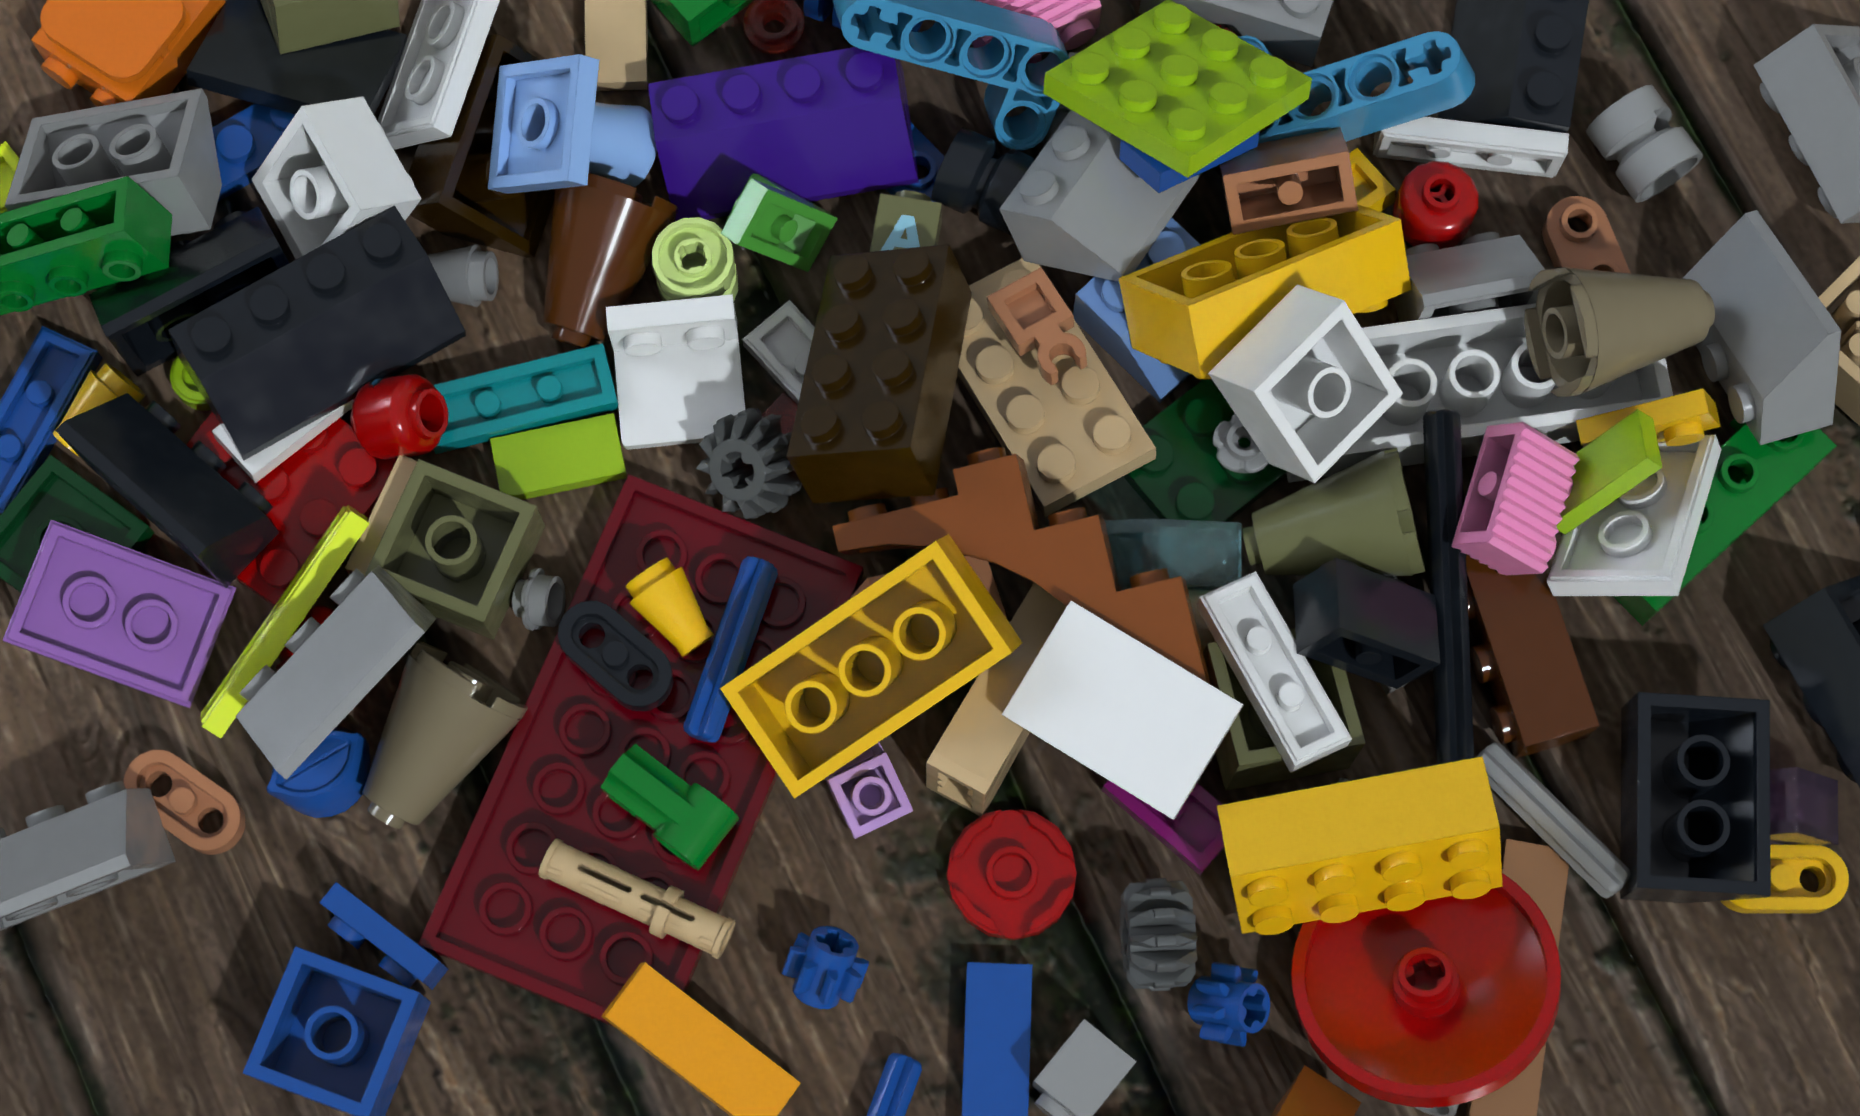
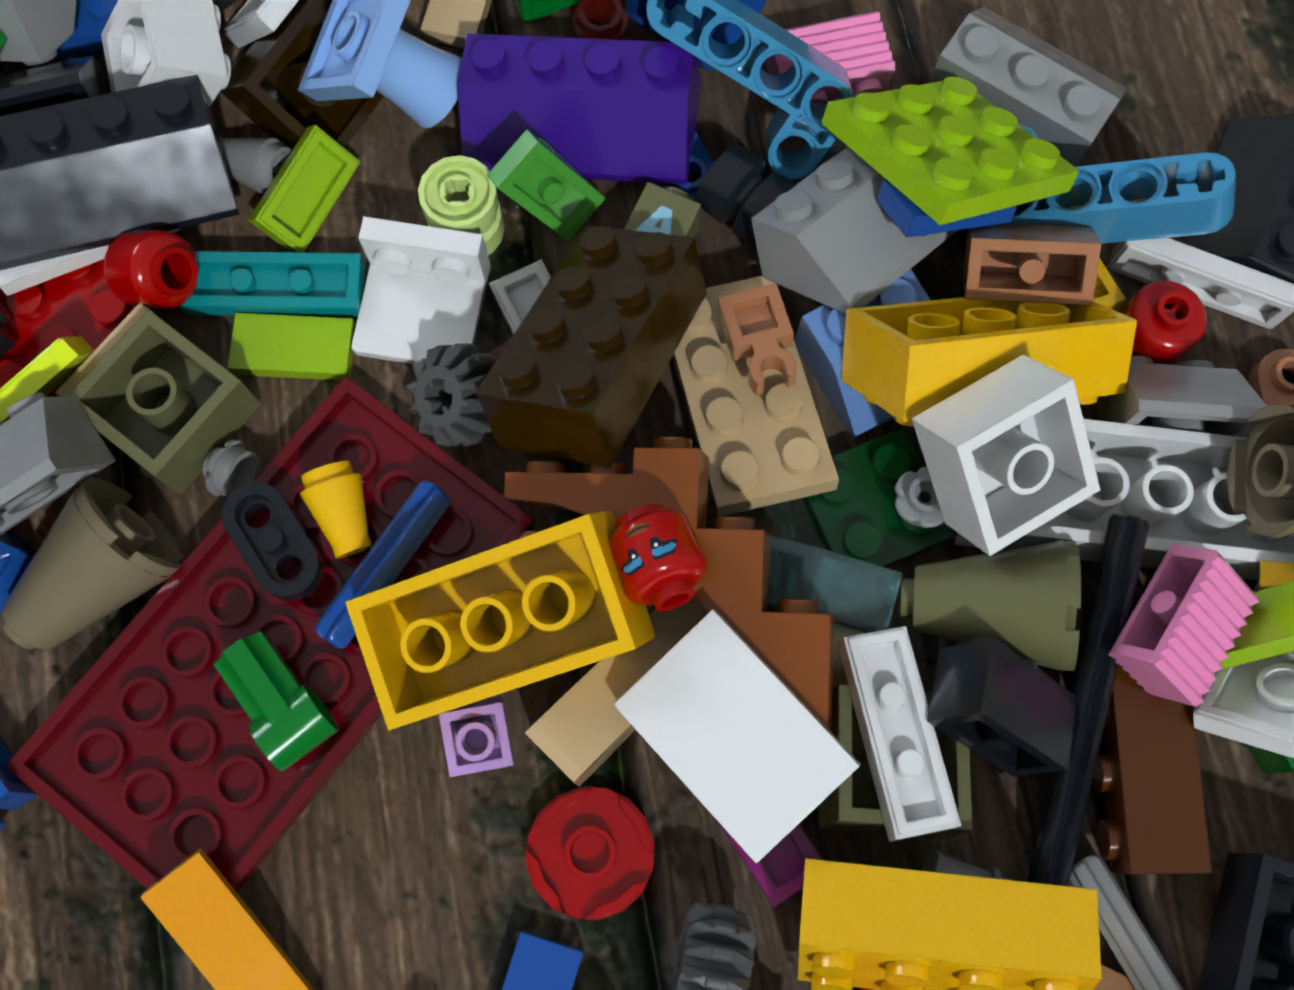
camera: 15 degrees right, 0 degrees up
tan pin [538,838,736,959] -> none
reddish brown cone [543,173,679,348] -> none
blue gear [781,926,869,1009] -> none
none -> lime tile [247,125,360,253]
none -> red head [609,503,708,611]

